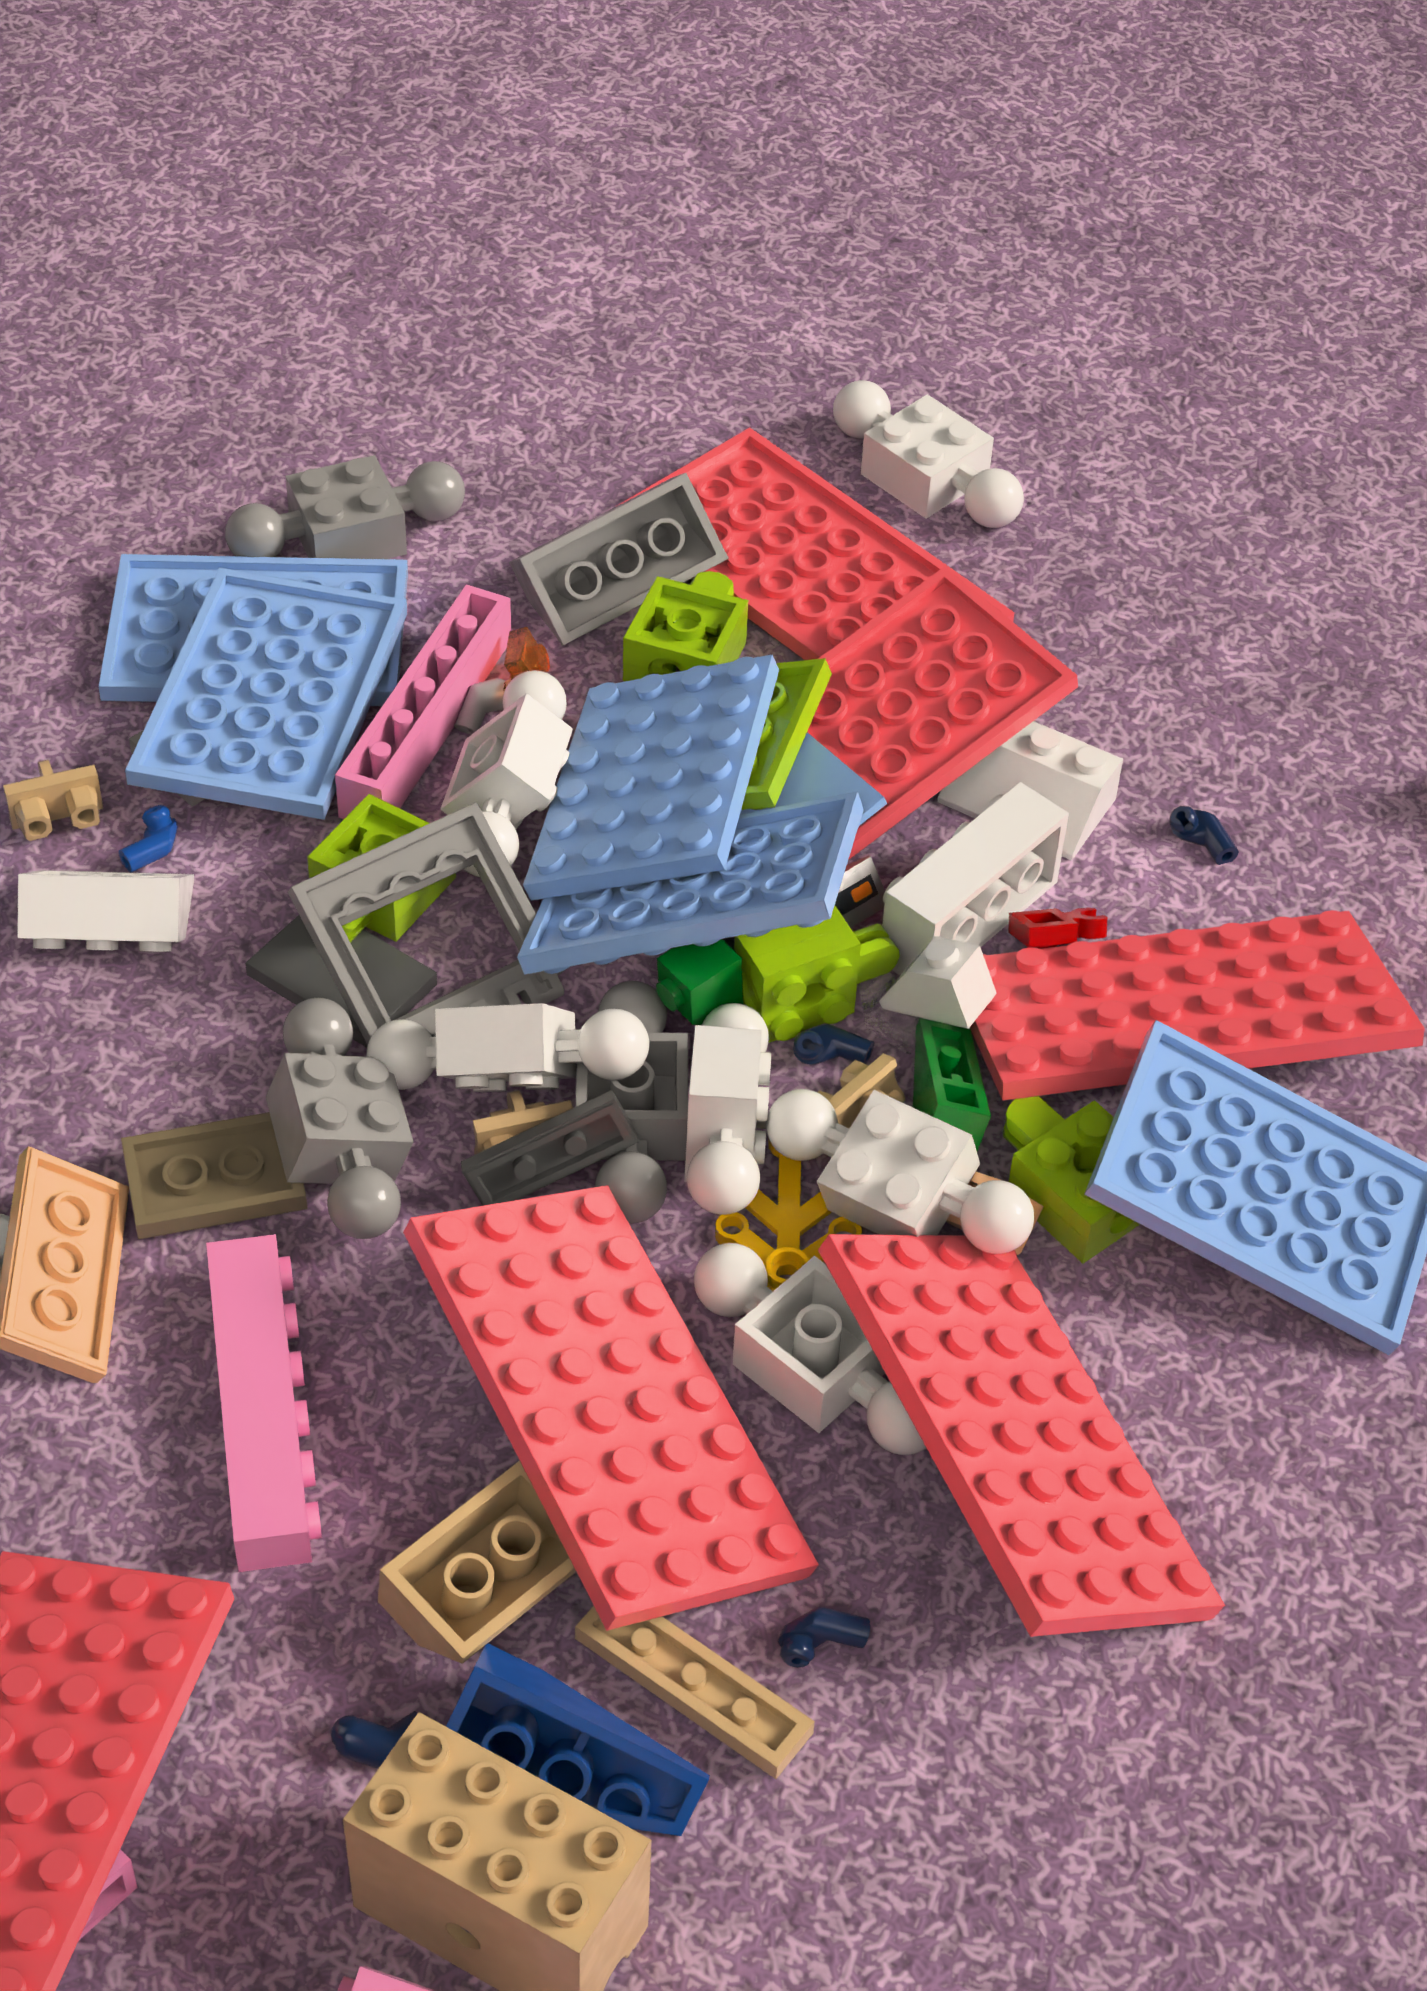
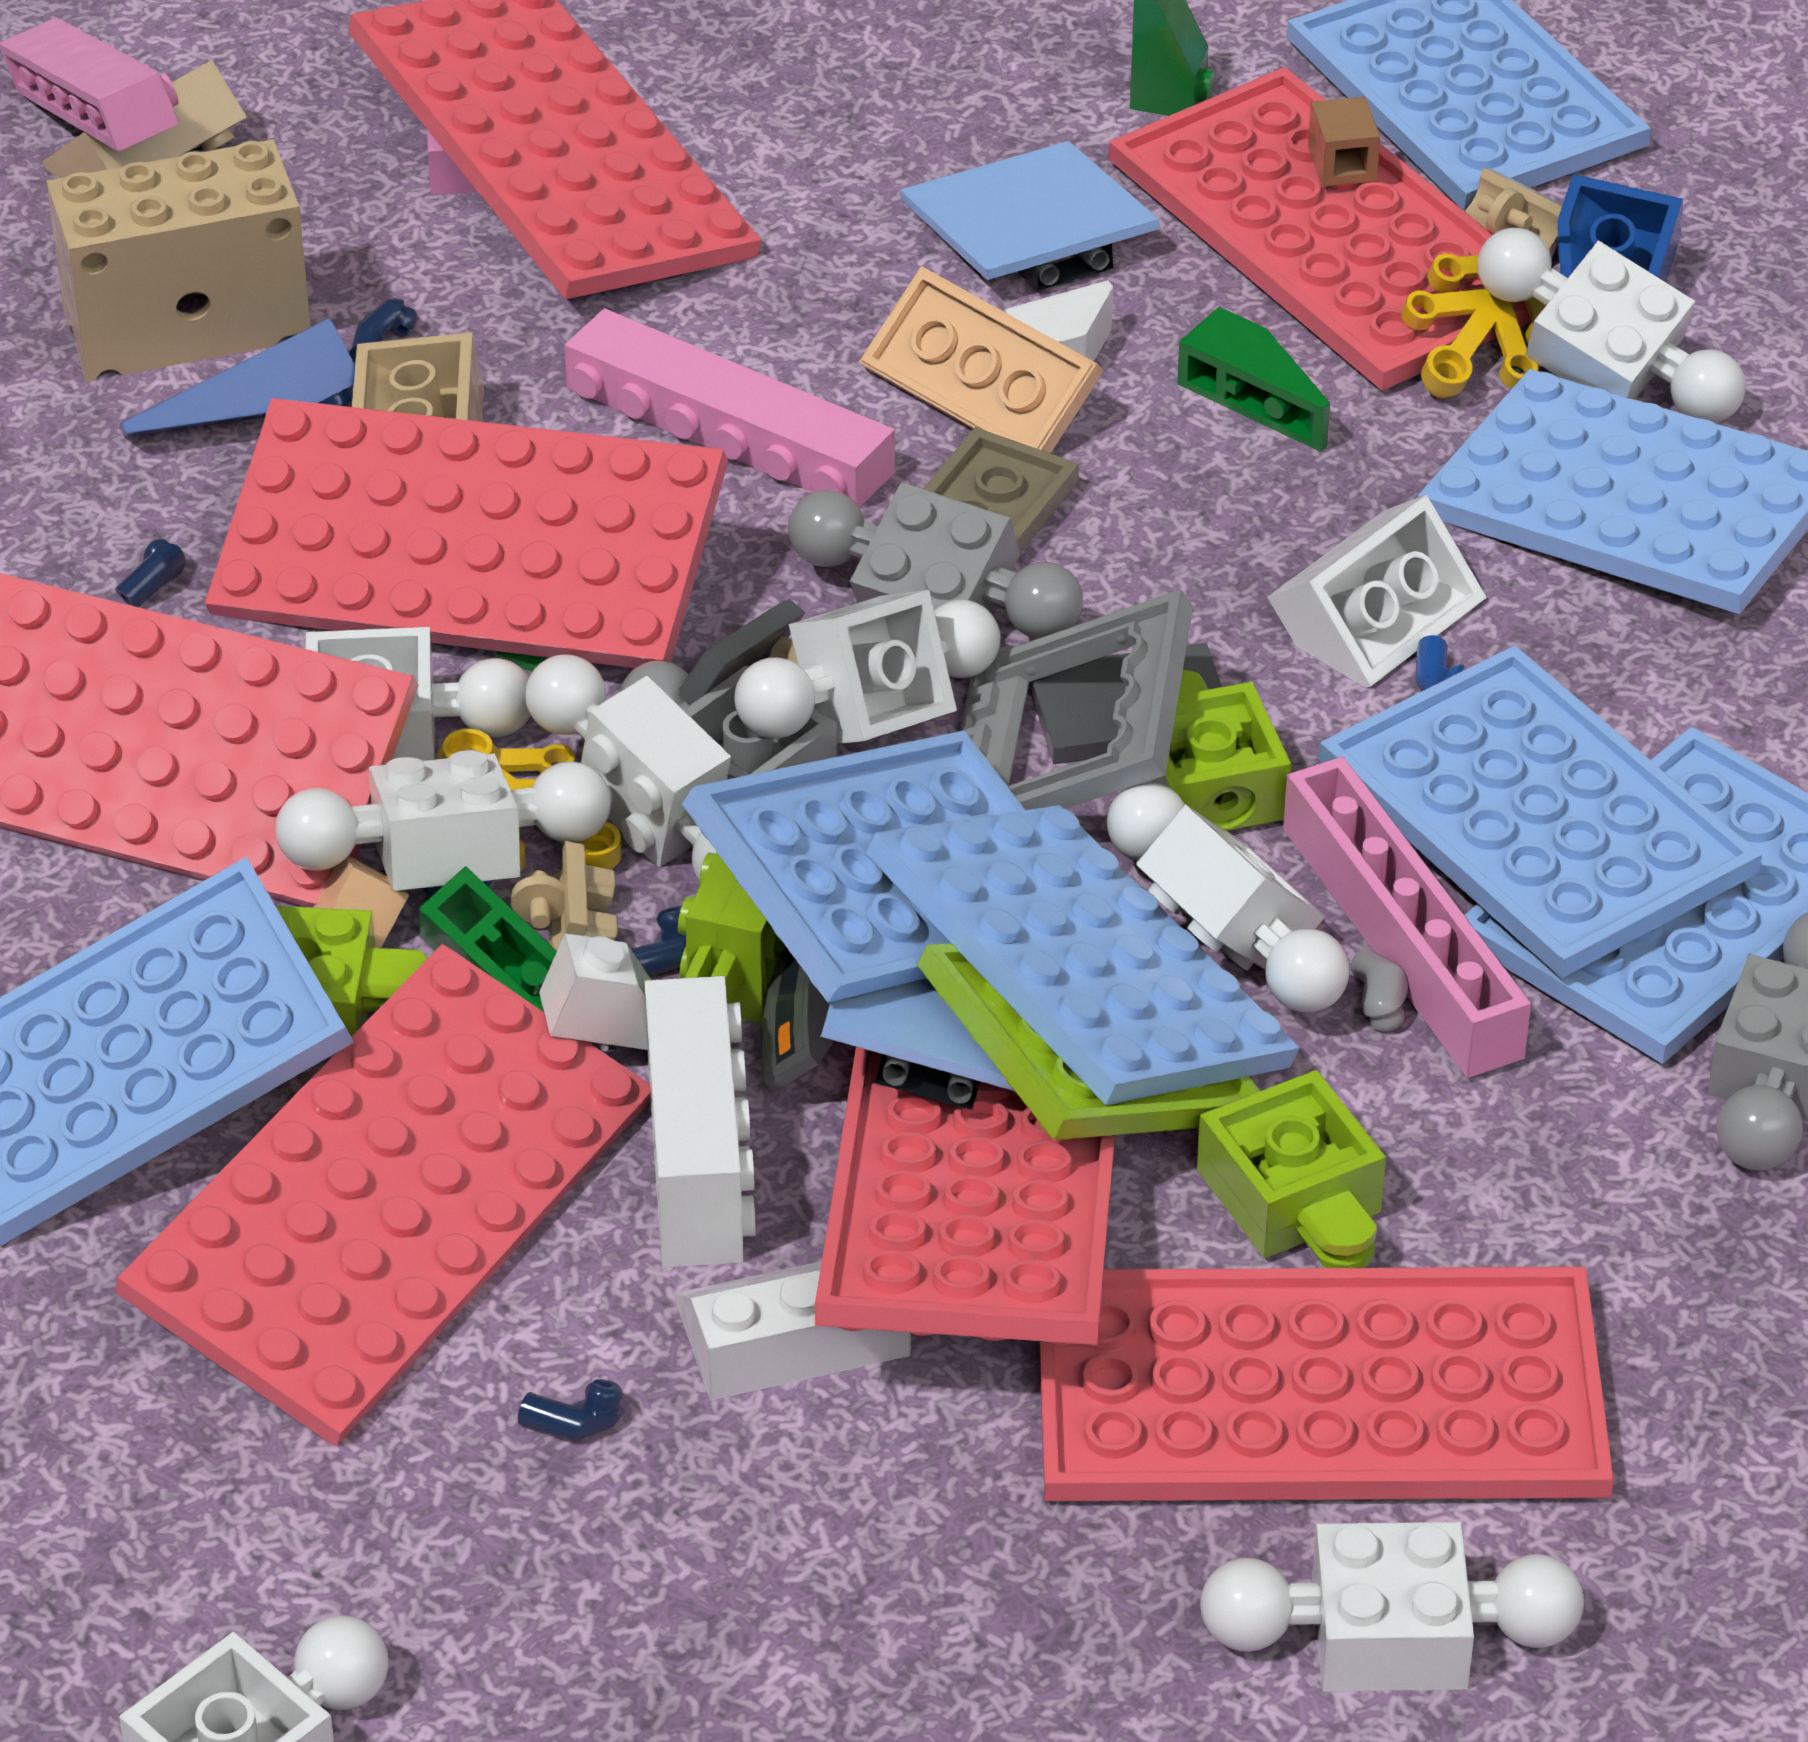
camera: 135 degrees right, 5 degrees down
tan hips [3,760,103,841] -> none
clear orange plate [503,626,550,691] -> none
light grey slope [509,473,729,646] -> none
tan plate [575,1606,815,1779] -> none
red plate [1008,907,1108,949] -> none

